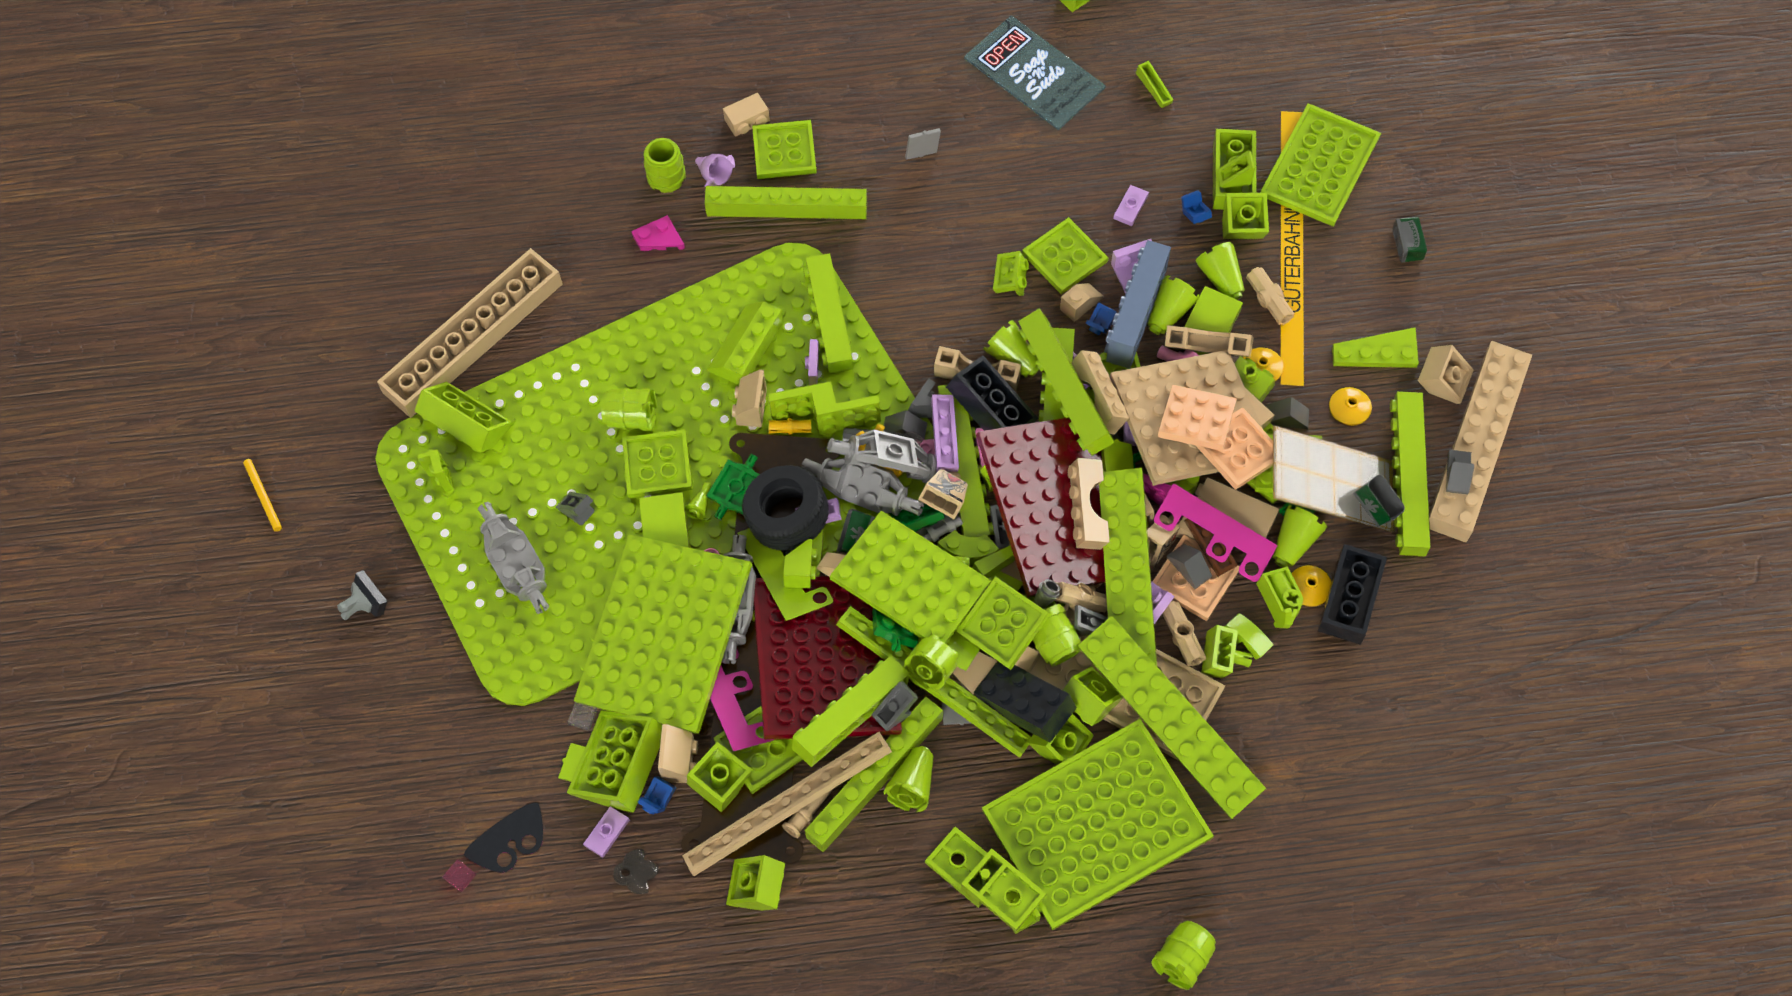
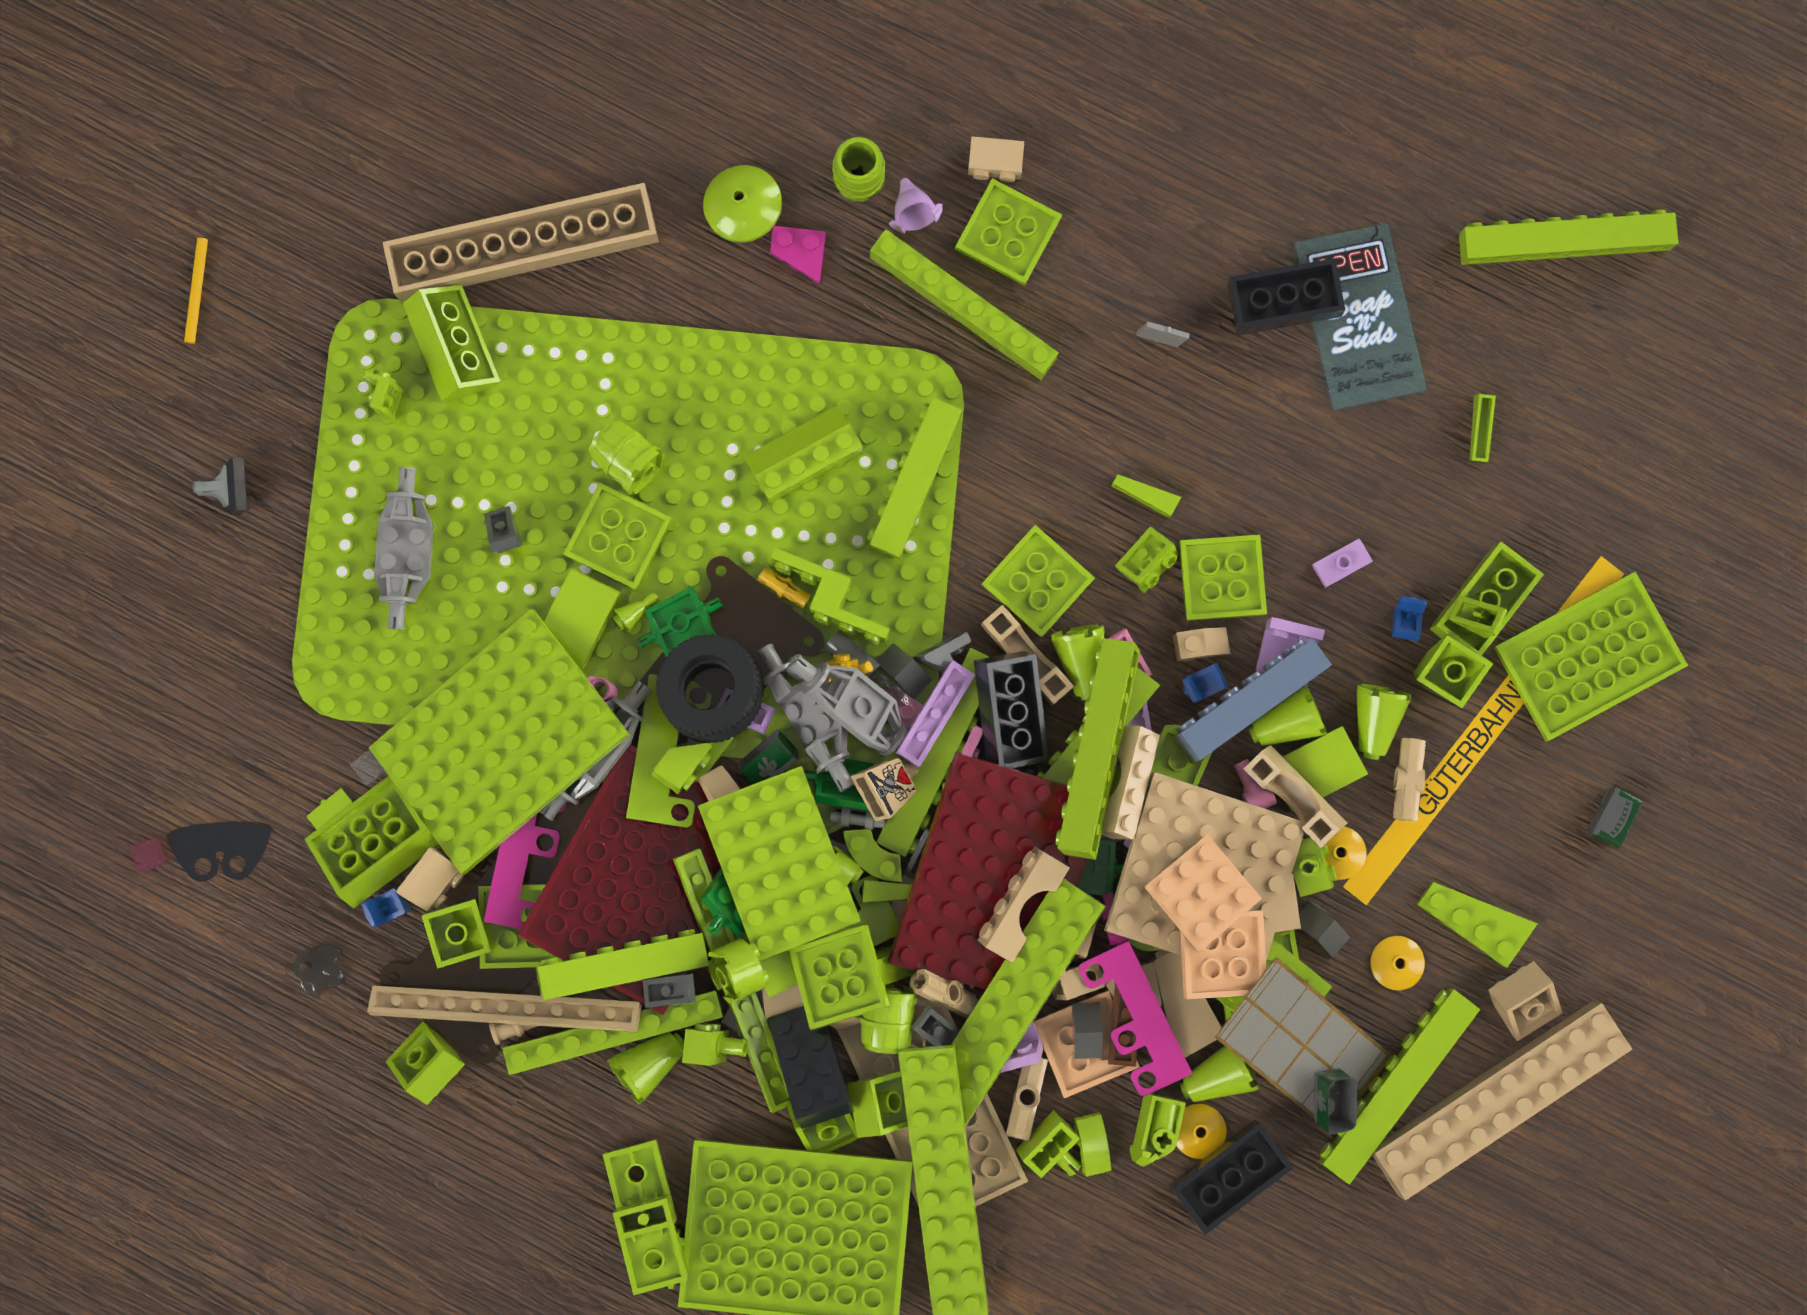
camera: 25 degrees right, 20 degrees up
lavender plate [583,806,630,858] -> none
tan slope [732,370,767,427] -> none
lavender plate [805,339,819,386] -> none
flat silver cone [1033,579,1060,609] -> none
lime piece [1101,439,1134,472] -> none
dark grey slope [1446,450,1474,495] -> none
none -> lime brick [682,1023,748,1066]
none -> lime dish [703,165,782,243]
none -> lime plate [981,525,1095,638]
none -> lime piece [1111,475,1181,518]
none -> black brick [1227,258,1345,336]

